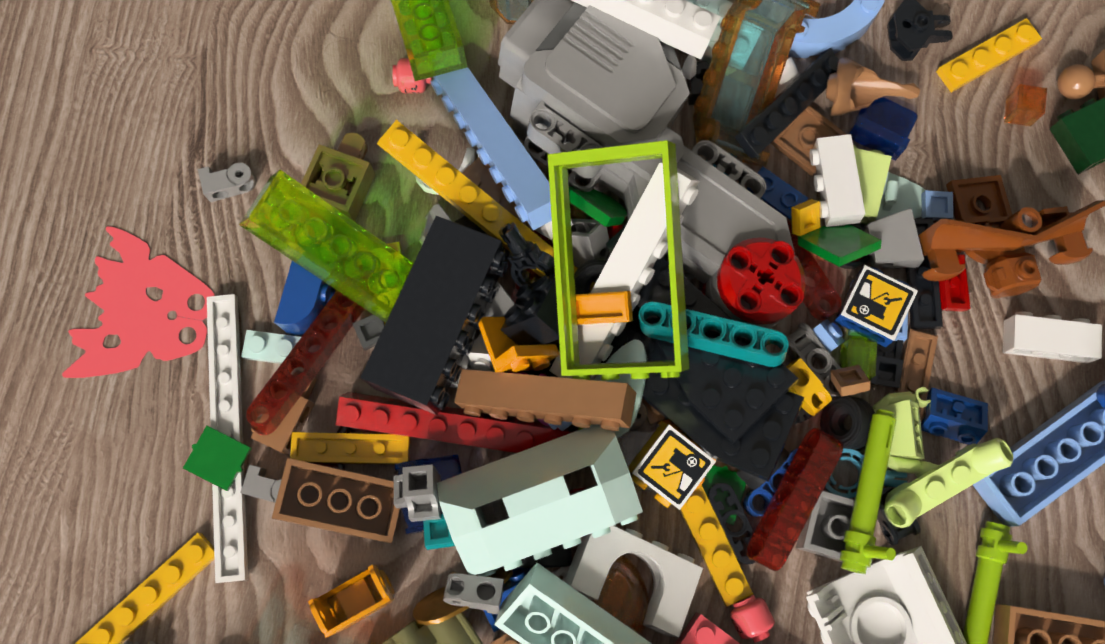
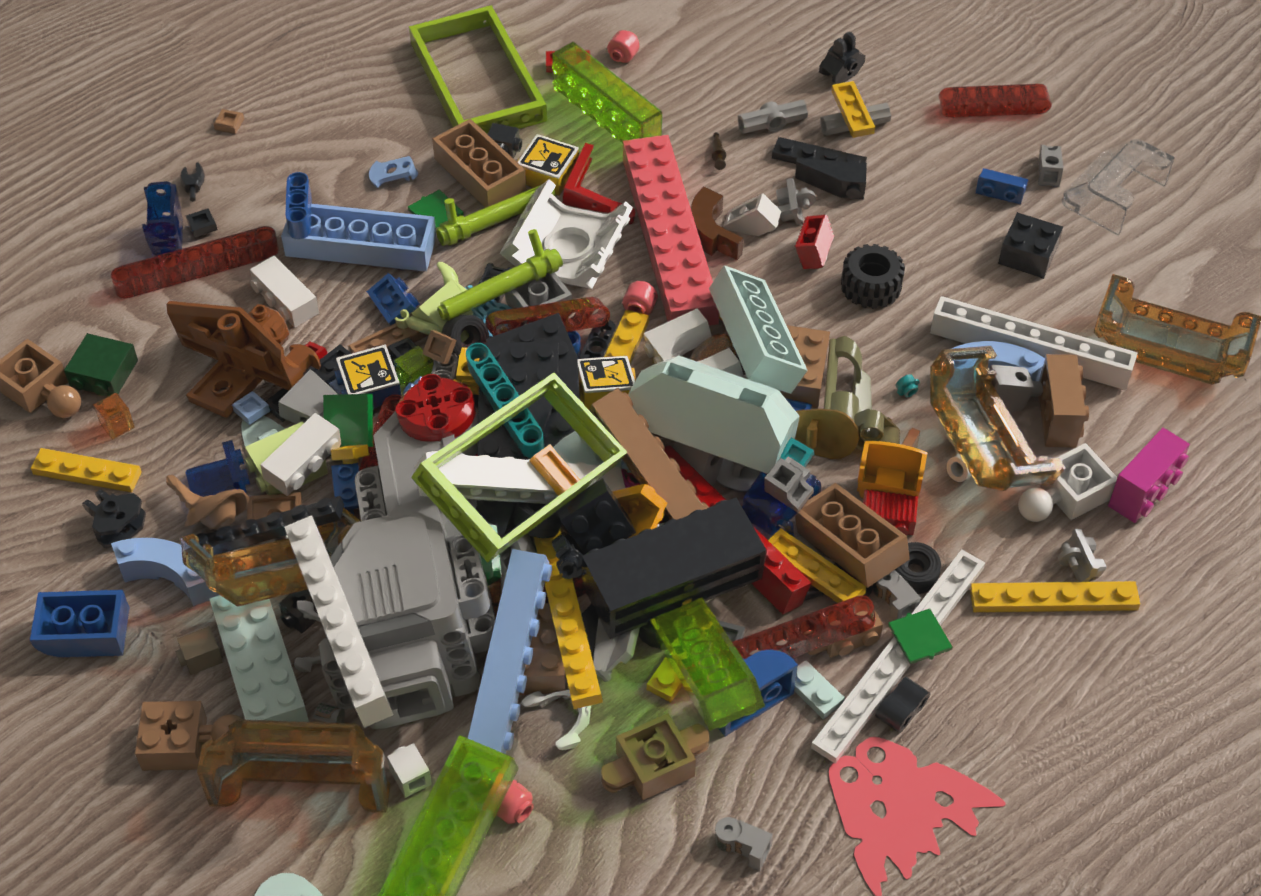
camera: 140 degrees left, 25 degrees down
light grey leg [443,573,504,614] -> none
yellowish green plate [884,438,1014,528] -> none
none -> white brick [387,743,432,798]
none -> green piece [408,189,464,228]
none -> red brick [863,489,918,536]
none -> black axle [875,676,931,733]
none -> black tyre [895,542,941,594]

